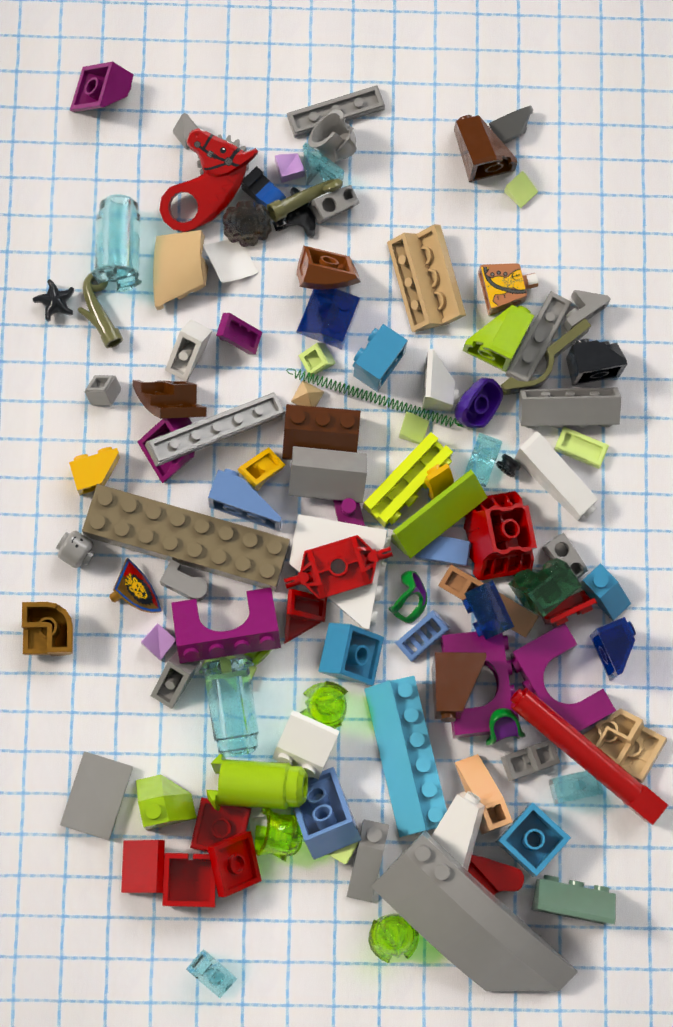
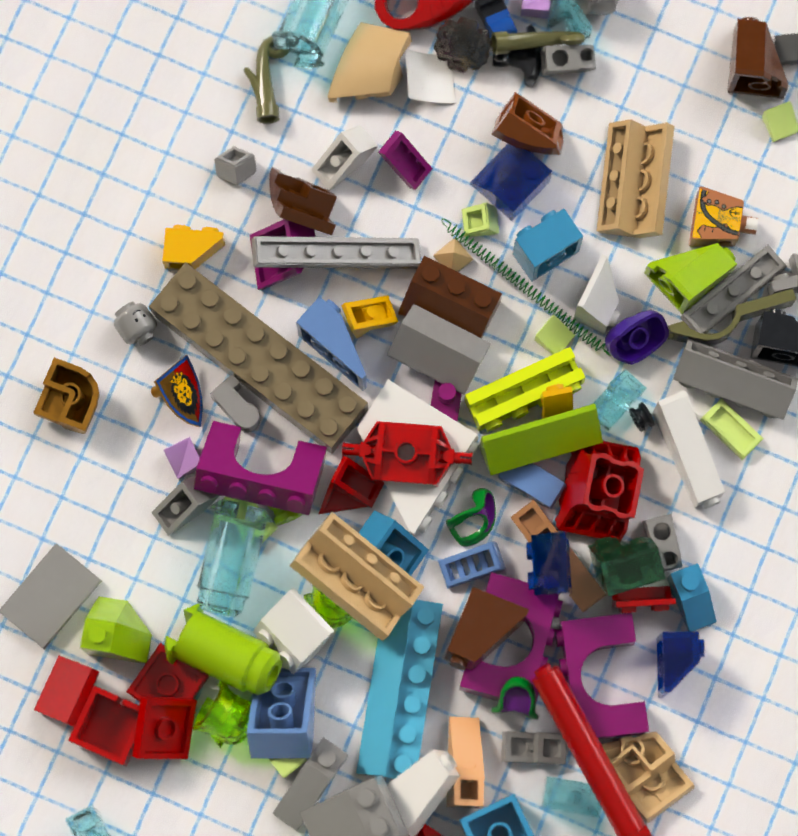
camera: 30 degrees right, 0 degrees up
black animal [33,279,74,322] -> none
none -> tan slope [289,512,424,642]

